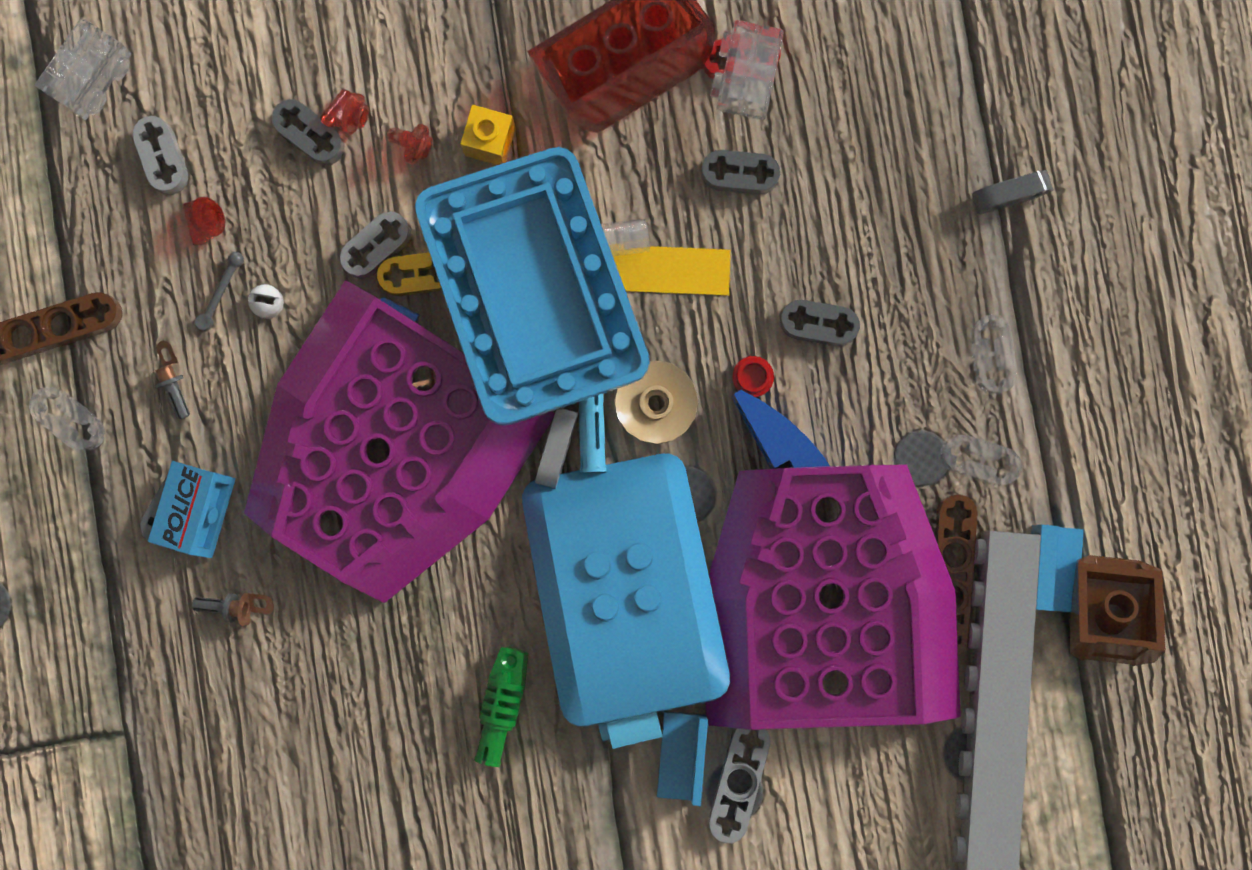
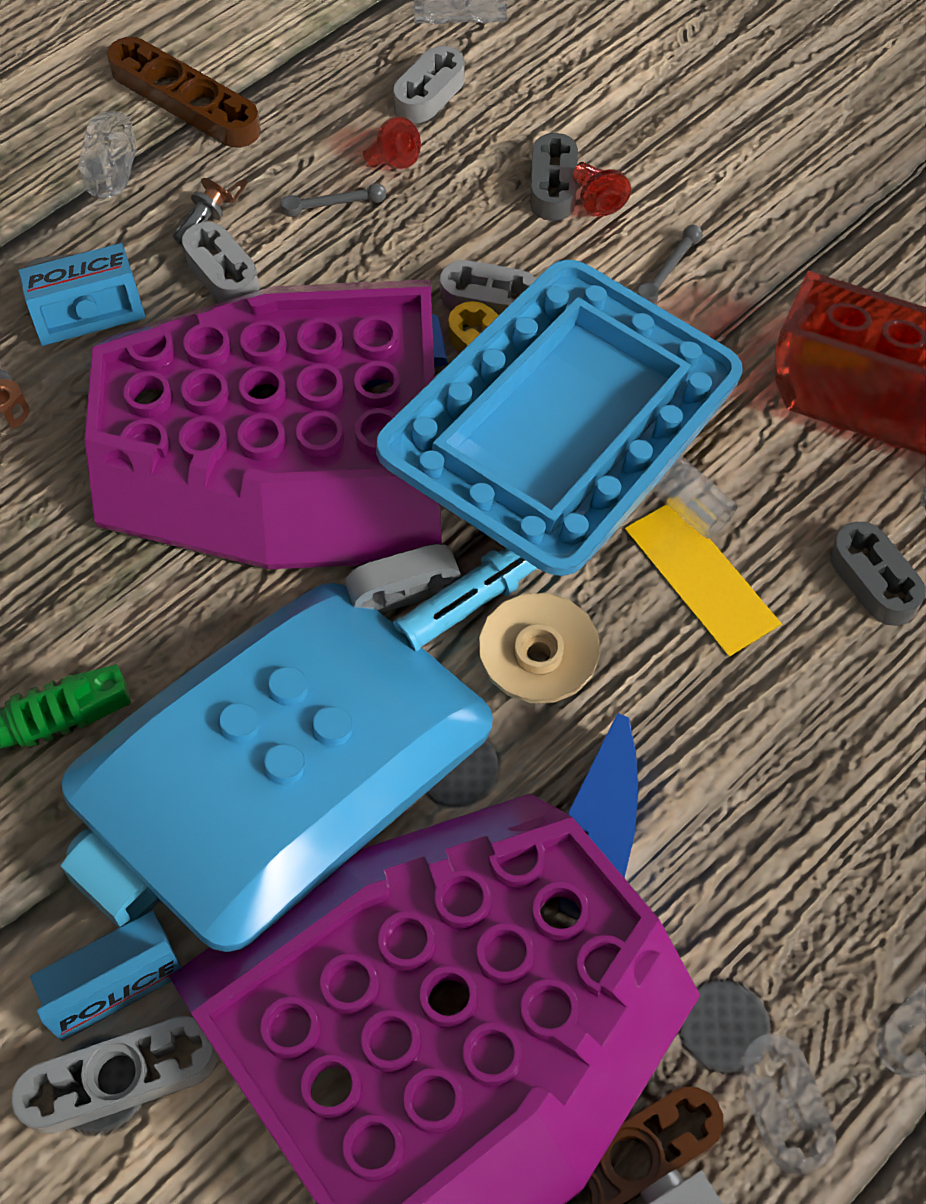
camera: 55 degrees right, 25 degrees down
white hinge [248,284,284,319] -> none
clear red plate [387,123,432,164] -> none
yellow brick [460,105,515,165] -> none
red plate [732,356,774,397] -> none
dark grey beam [780,300,860,346] -> none
none -> light grey beam [182,222,259,302]
none -> dark grey hinge [637,225,703,304]

